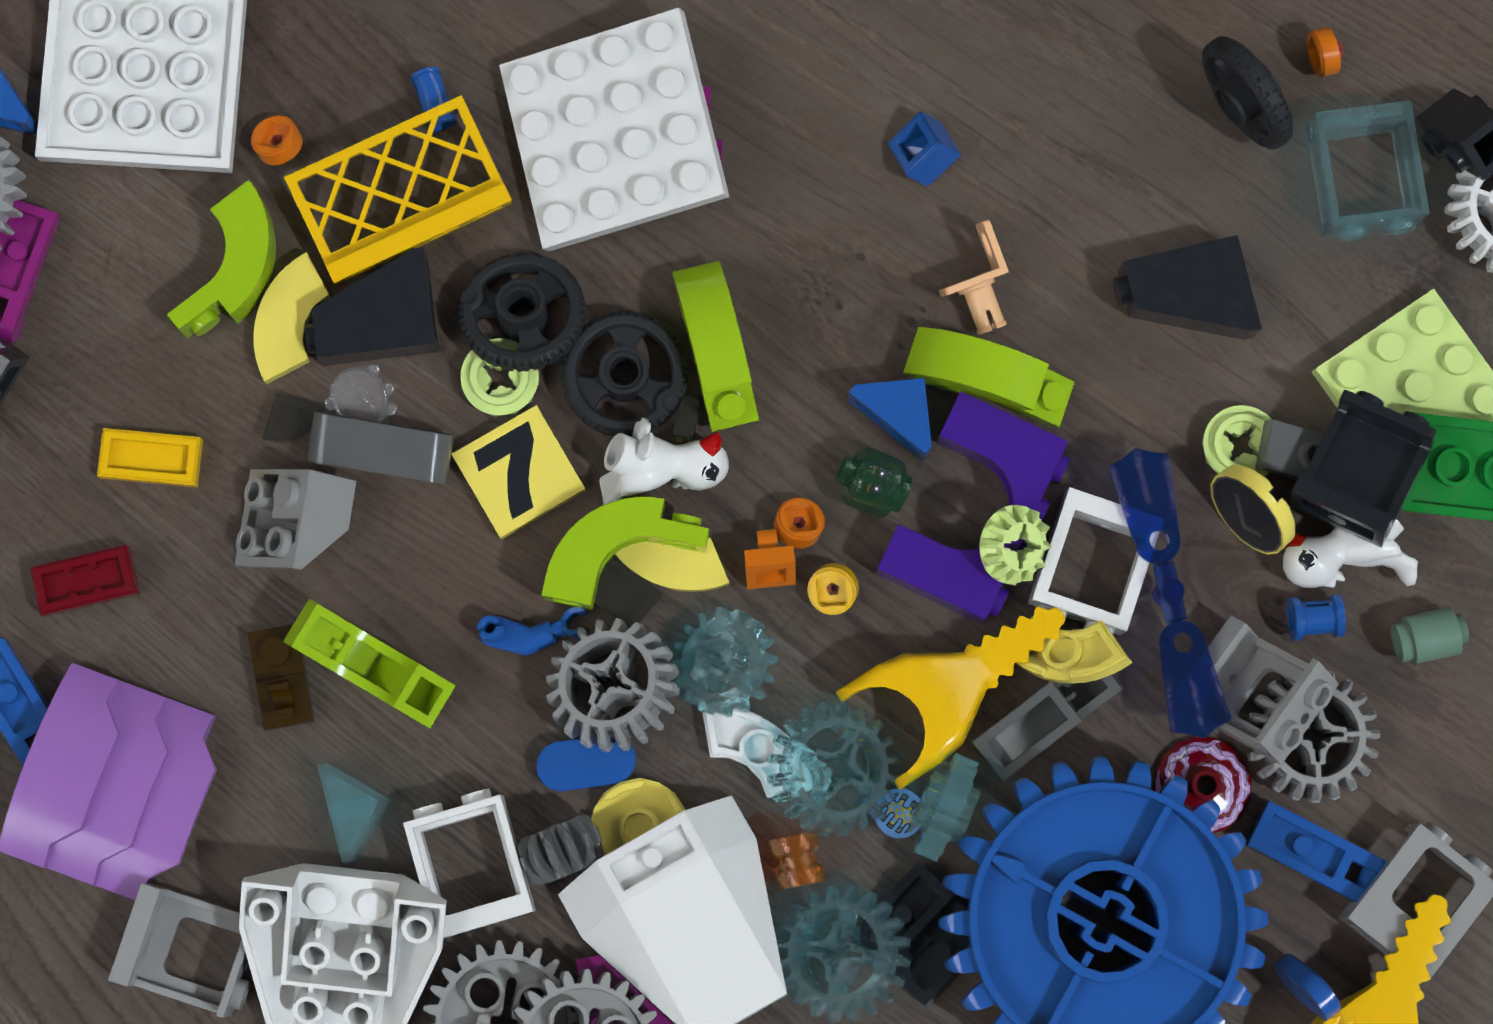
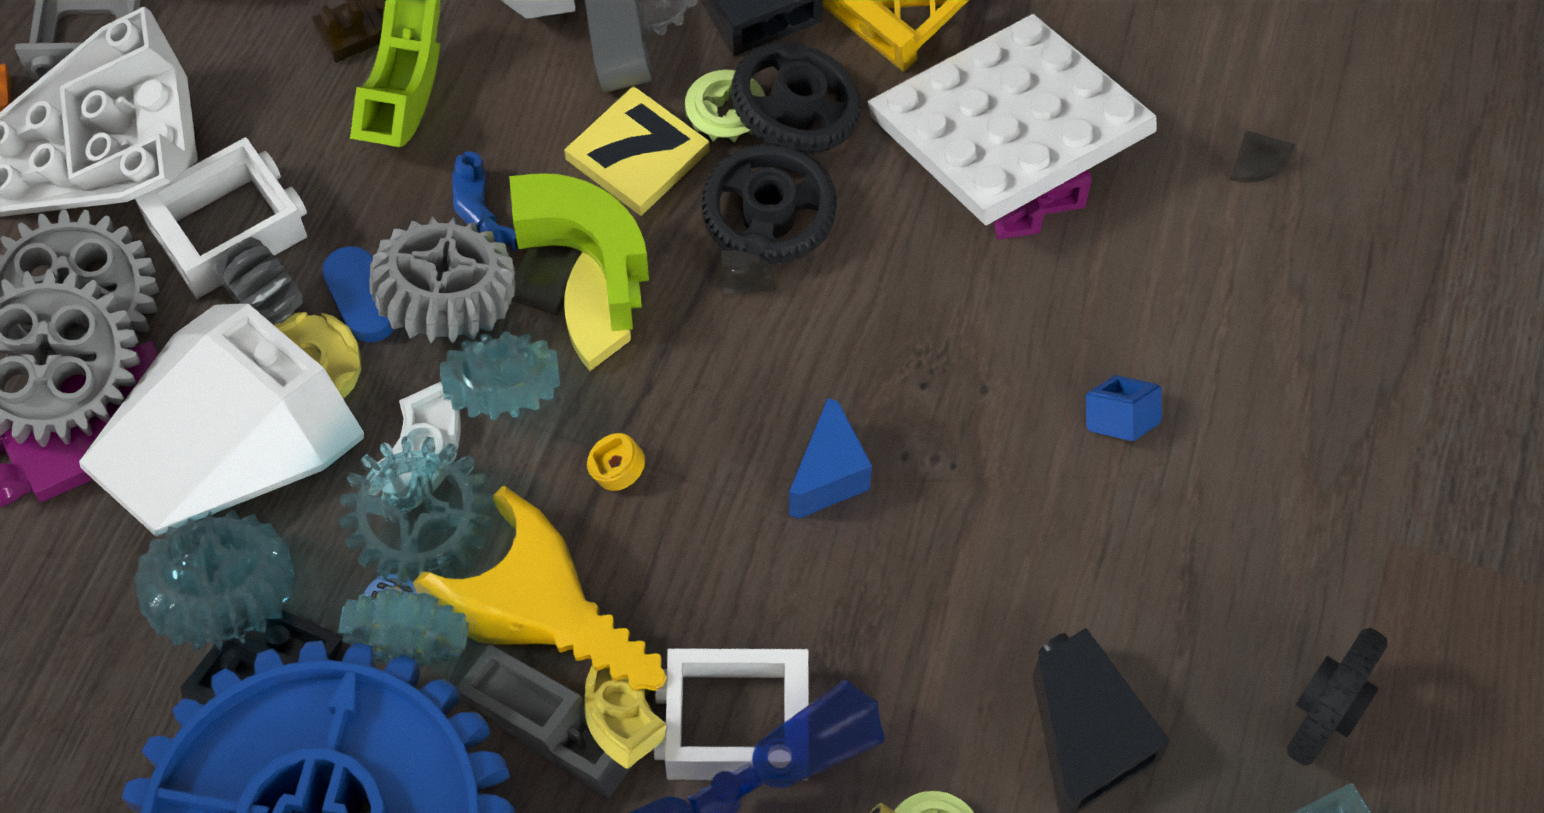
camera: 75 degrees right, 20 degrees down
clear light blue slope [317,763,394,864] -> none
white animal [599,417,729,505] -> none
lime arch [672,261,759,432] -> none
orange tile [744,529,796,590] -> none
clear orange wheel [768,831,827,890] -> none
orange tile [773,497,825,549] -> none
clear green head [835,446,912,518] -> none
dark purple arch [875,391,1070,624] -> none
lime arch [903,327,1075,427] -> none
light nougat bracket [939,219,1009,335] -> none
yellowish green gear [979,505,1052,585] -> none
orange tile [1306,26,1344,78] -> none

